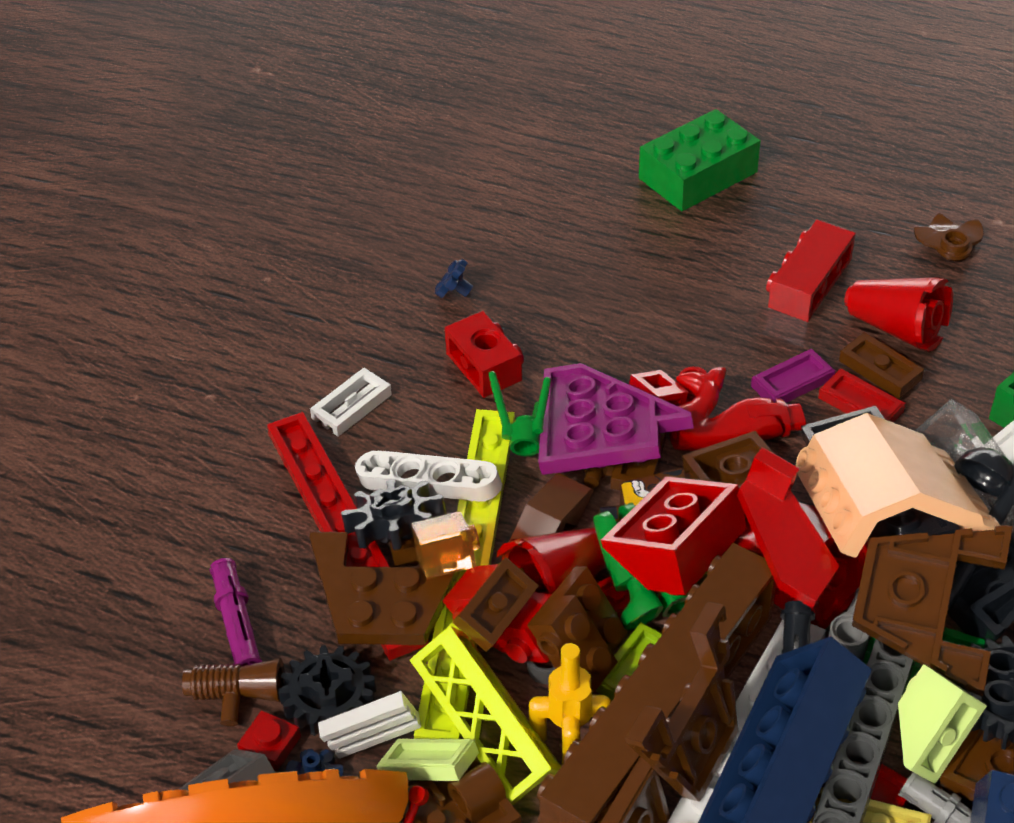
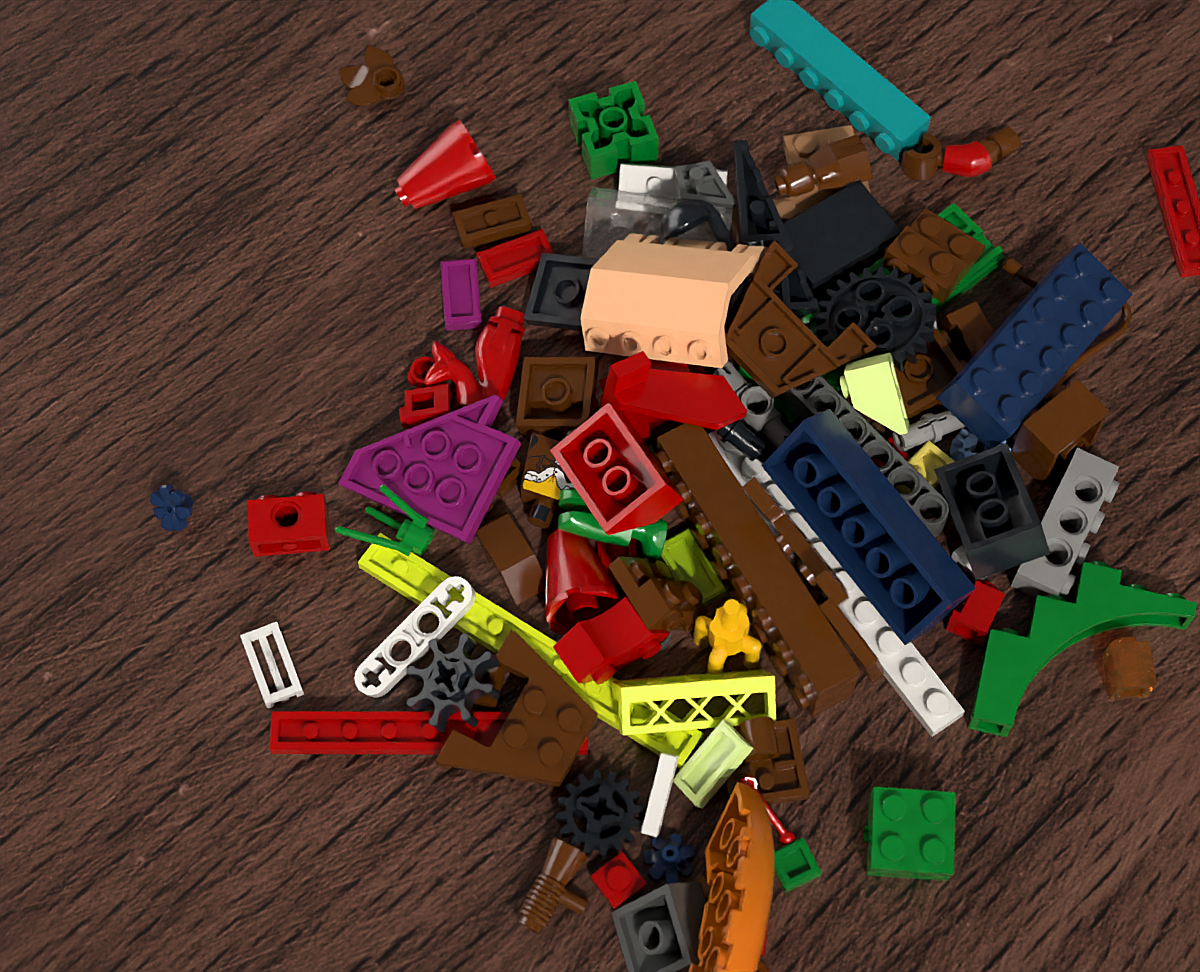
camera: 65 degrees left, 20 degrees up
magenta pin [209,558,262,666] -> none
clear orange brick [411,511,480,579] -> none
reddish brown plate [452,557,539,652] -> none
green brick [639,109,761,212] -> none
red brick [766,219,856,322] -> none

